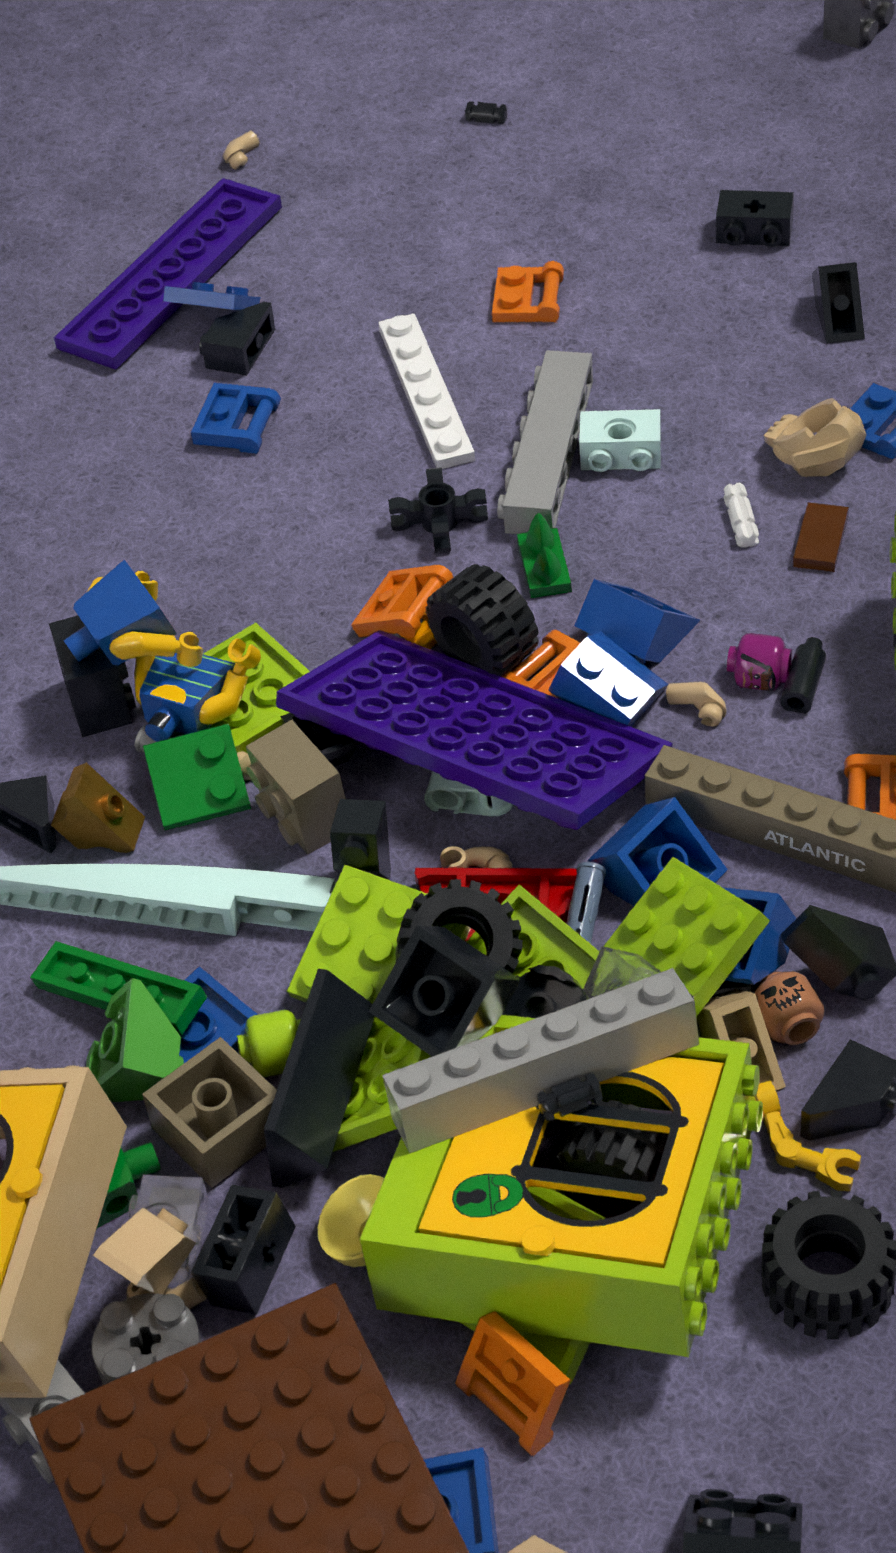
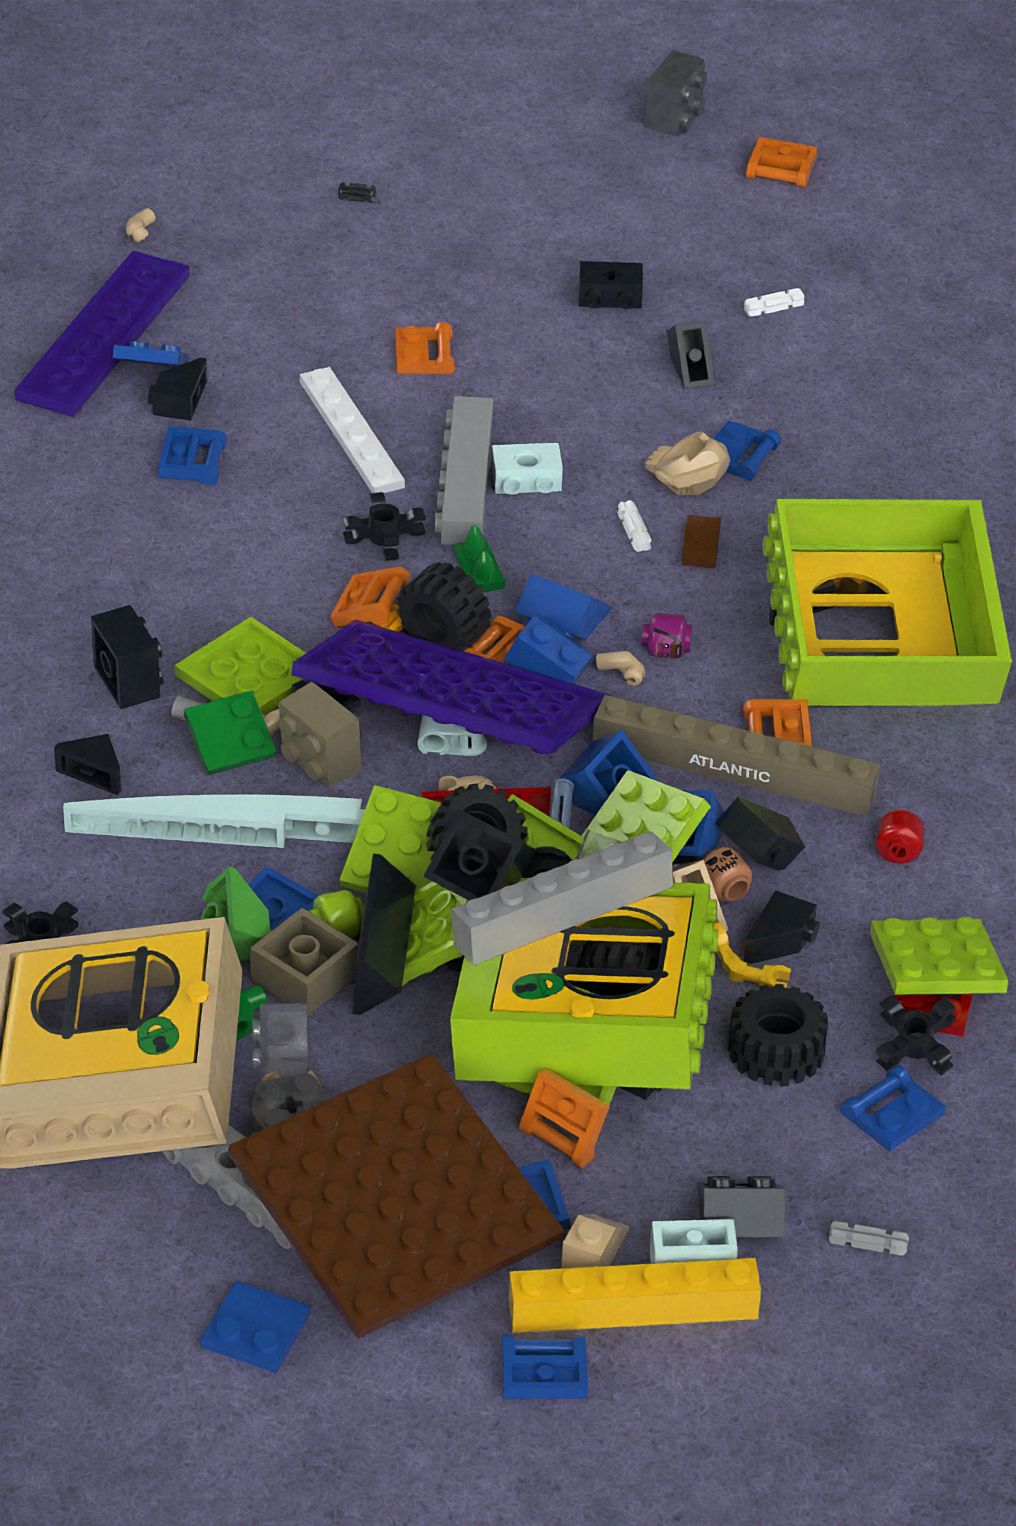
camera: 15 degrees left, 5 degrees down
green plate [30,941,207,1035] -> none
pearl gold brick [51,762,145,853] -> none
blue torso [63,560,203,667] -> none
tan slope [93,1208,196,1294] -> none
torso [134,638,261,742] -> none
black brick [191,1185,296,1315] -> none
light yellow piece [317,1174,384,1267] -> none
black slope [330,799,391,880] -> none
black piece [537,1073,603,1121] -> none
black cylinder [780,637,826,714] -> none

